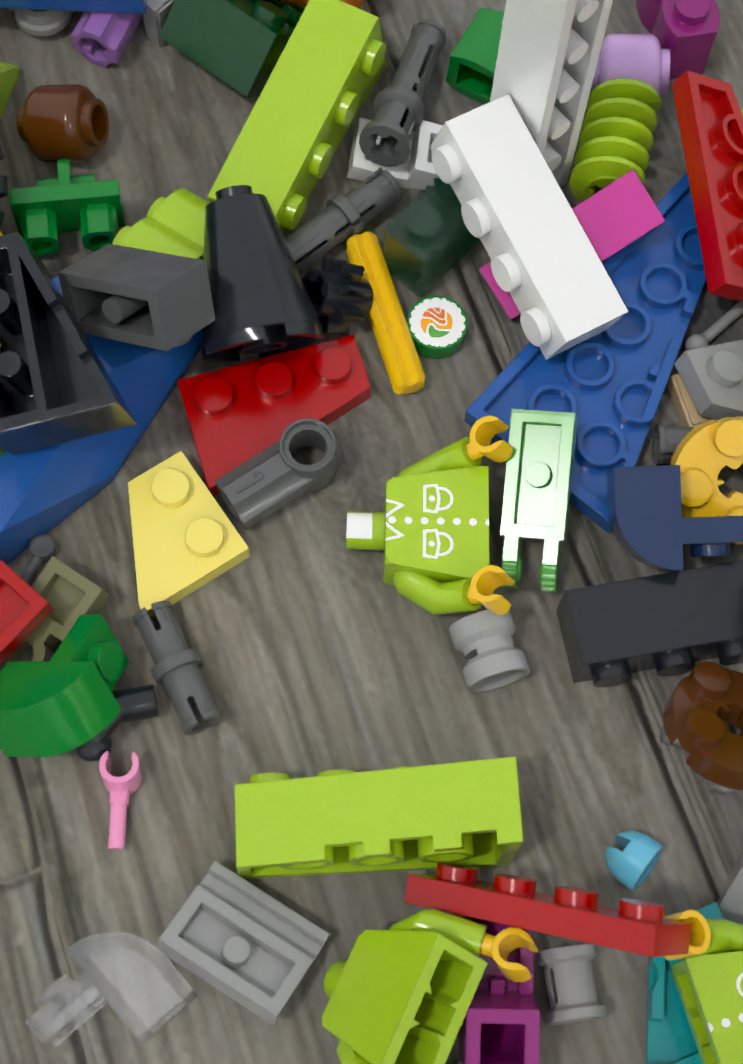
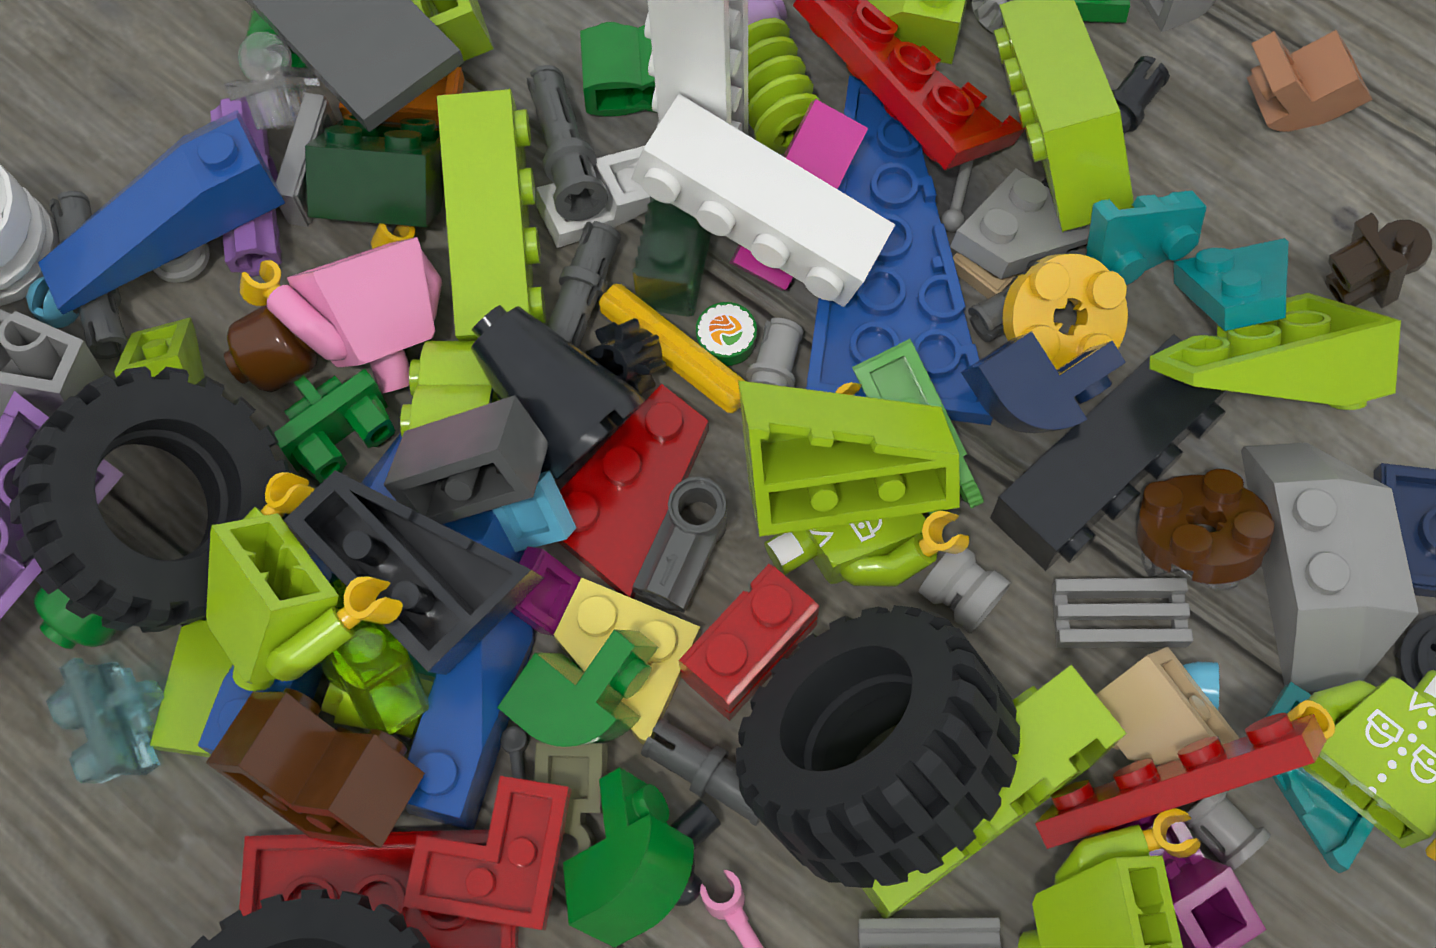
camera: 25 degrees left, 0 degrees up
none -> bright pink torso [240,223,442,393]
none -> medium azure plate [492,471,576,552]
none -> green brick [497,629,658,747]
none -> magenta tile [511,546,581,636]
none -> red brick [678,564,819,721]
none -> black tyre [736,605,1020,888]
none -> lime wedge [738,380,960,537]
none -> light grey pin [746,318,803,388]
none -> light grey tile [1052,578,1193,648]
none -> tan slope [1096,647,1240,765]

